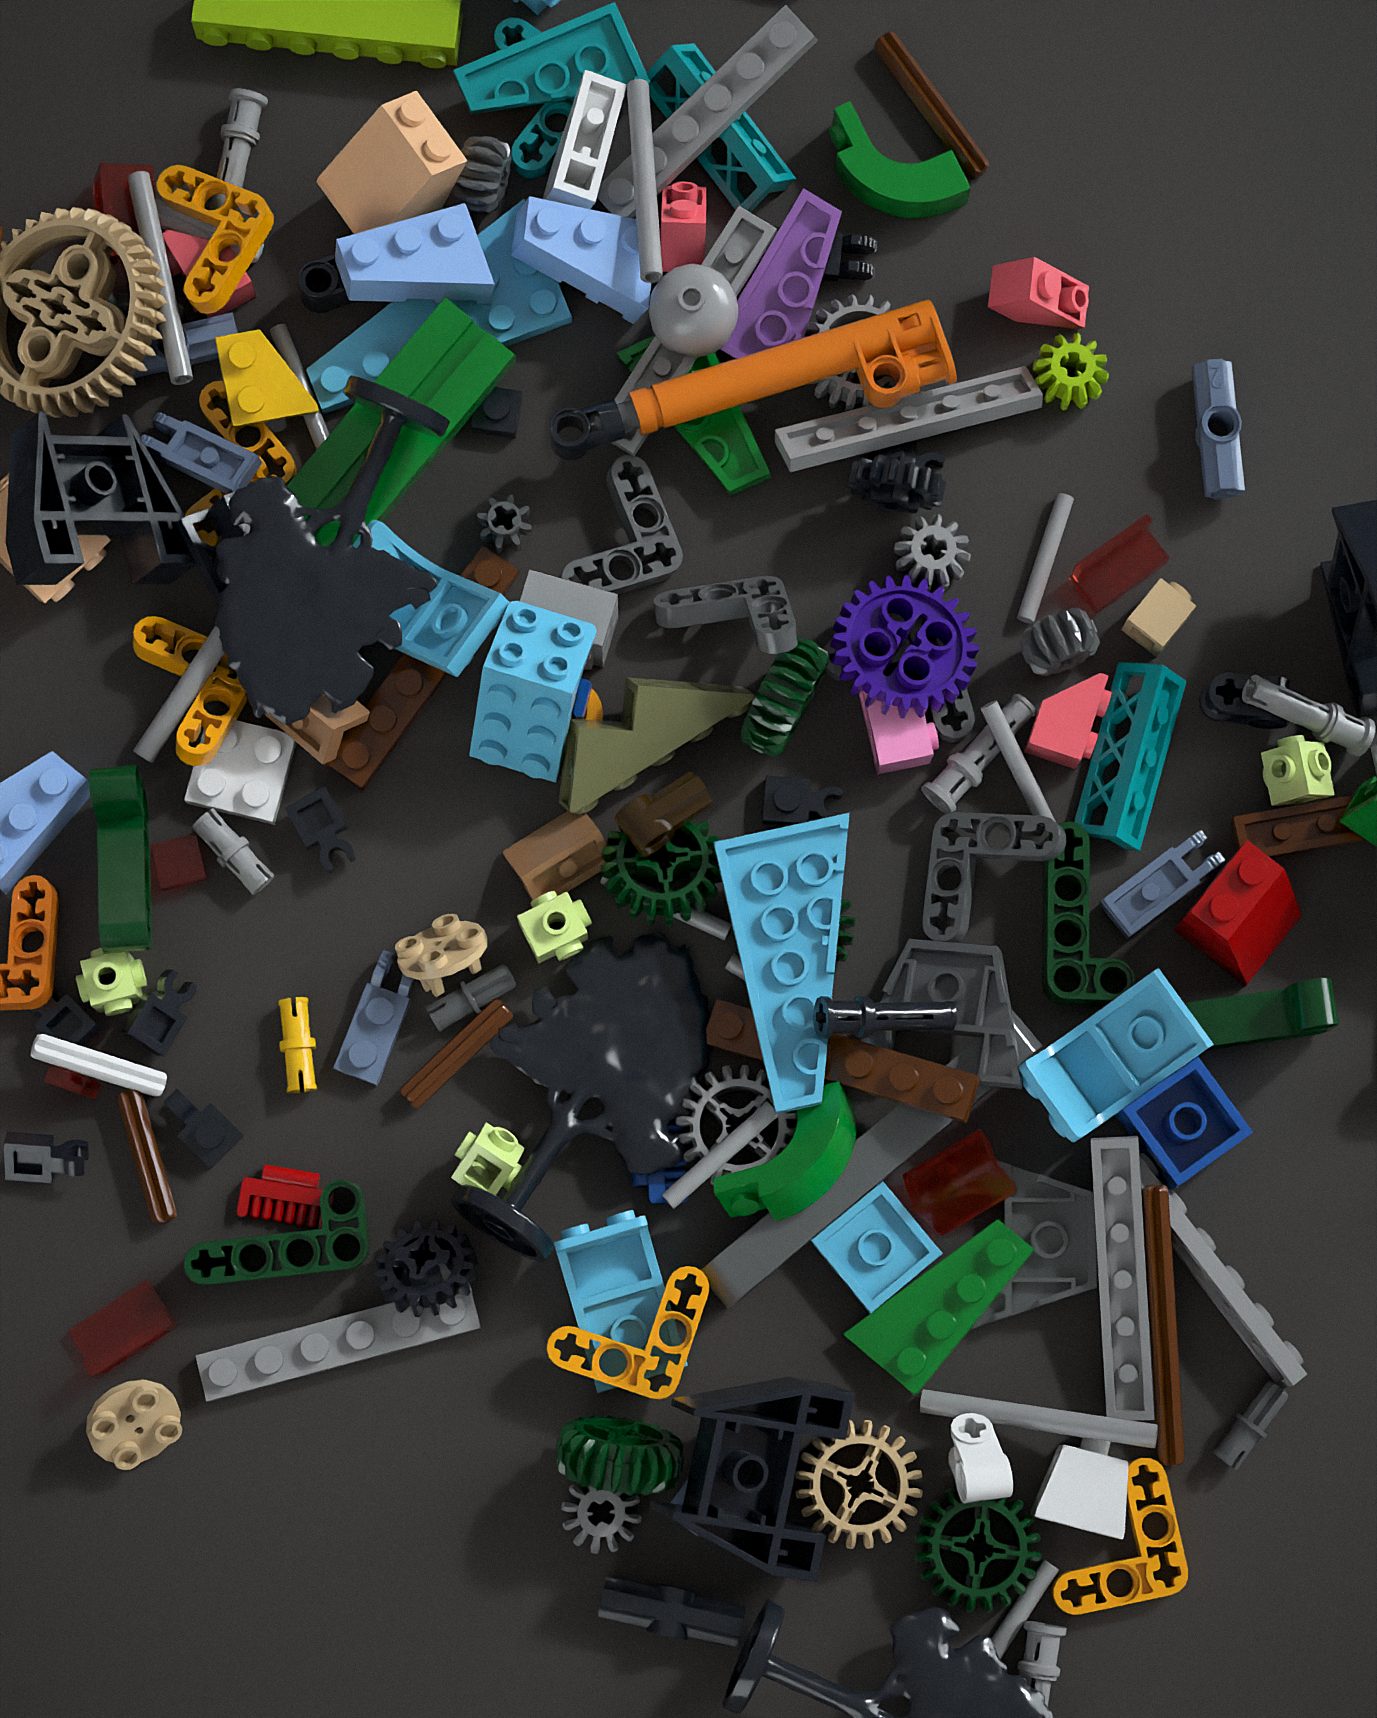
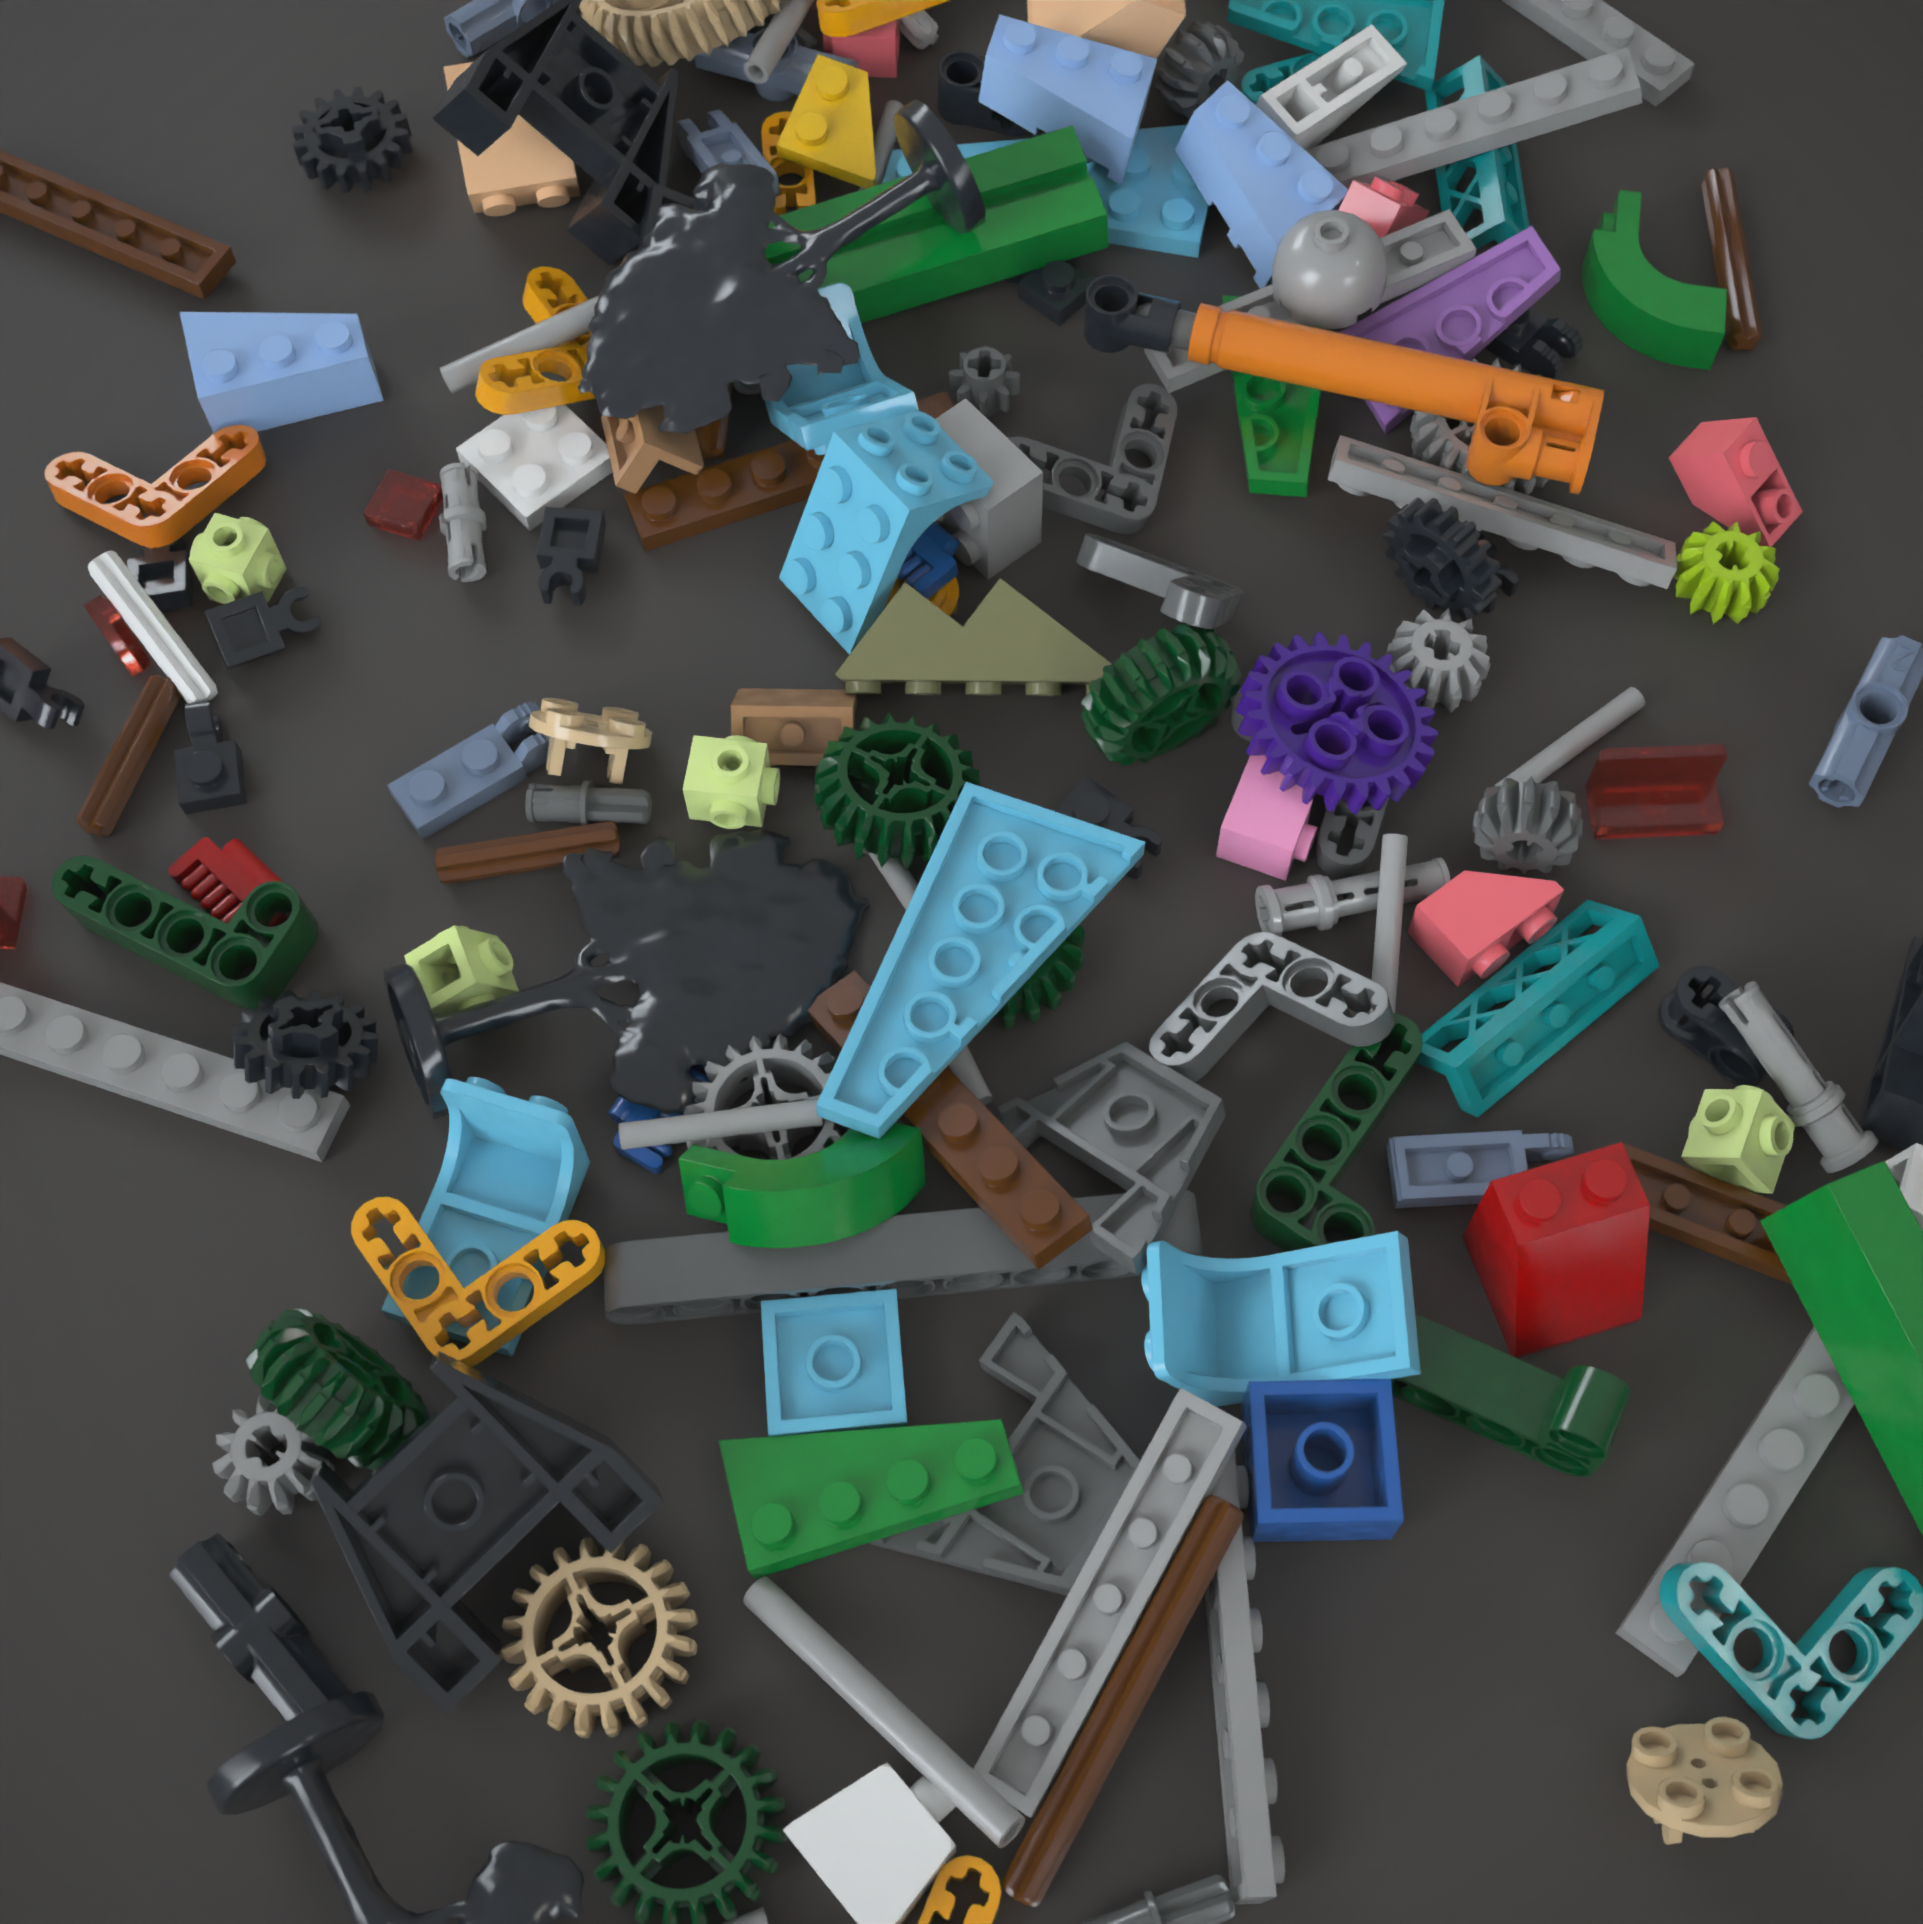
camera: 40 degrees right, 15 degrees down
dark green beam [89,765,152,954] -> none
yellow pin [278,997,317,1093] -> none
dark brown piece [614,771,713,856] -> none
light grey piece [627,79,663,283] -> none
black pin [813,996,957,1039] -> none
clear red panel [903,1129,1017,1235] -> none
white piece [948,1413,1013,1503] -> none
tan brick [1121,578,1196,657] -> none

